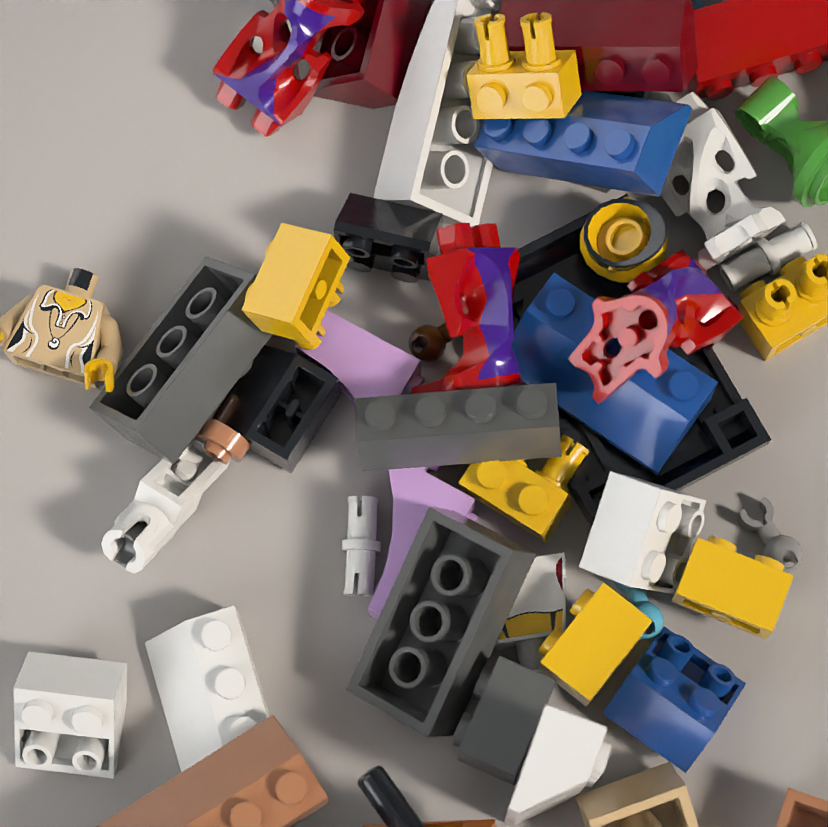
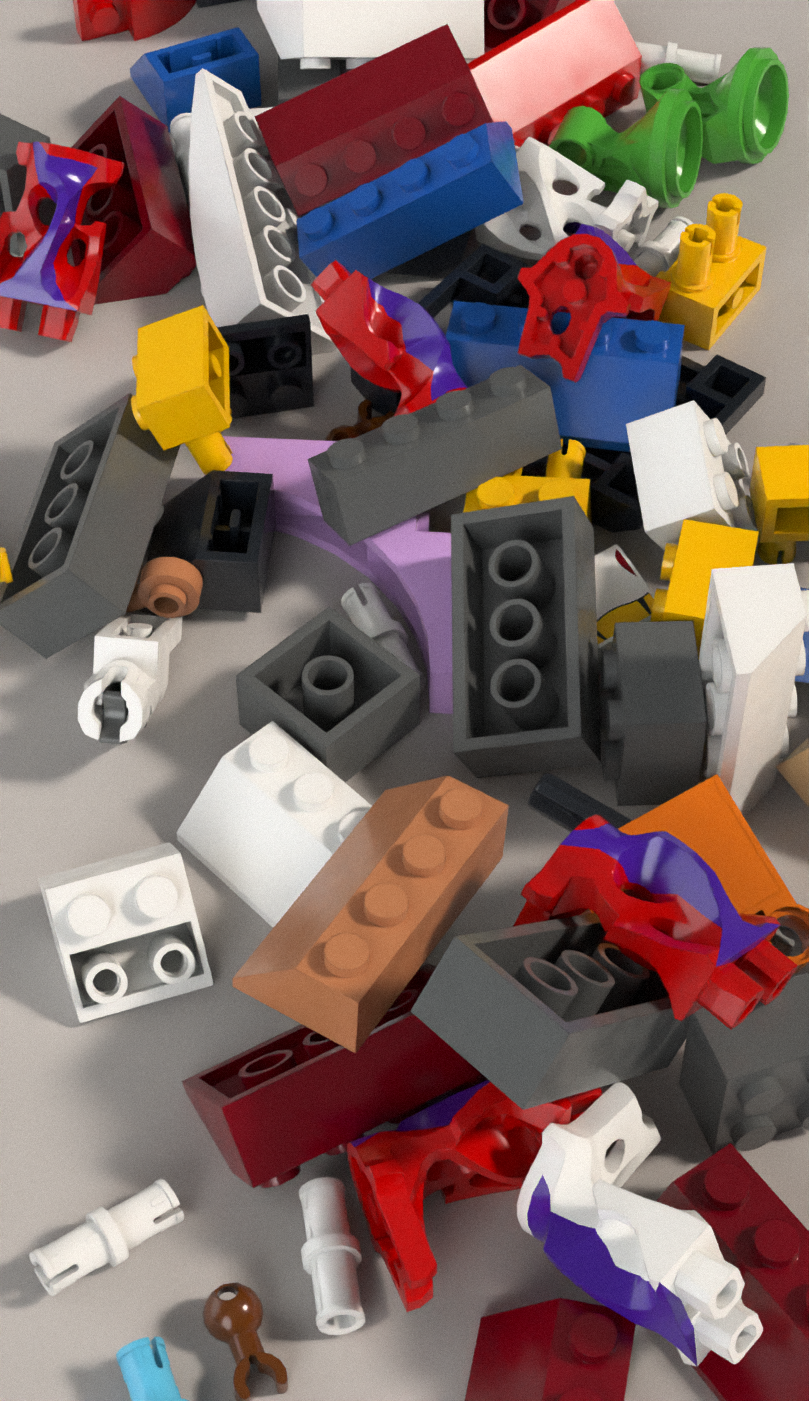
camera: 30 degrees left, 25 degrees down
yellow brick [466,12,582,119] -> none
yellow piece [580,197,668,283] -> none
none -> dark grey brick [236,606,420,782]

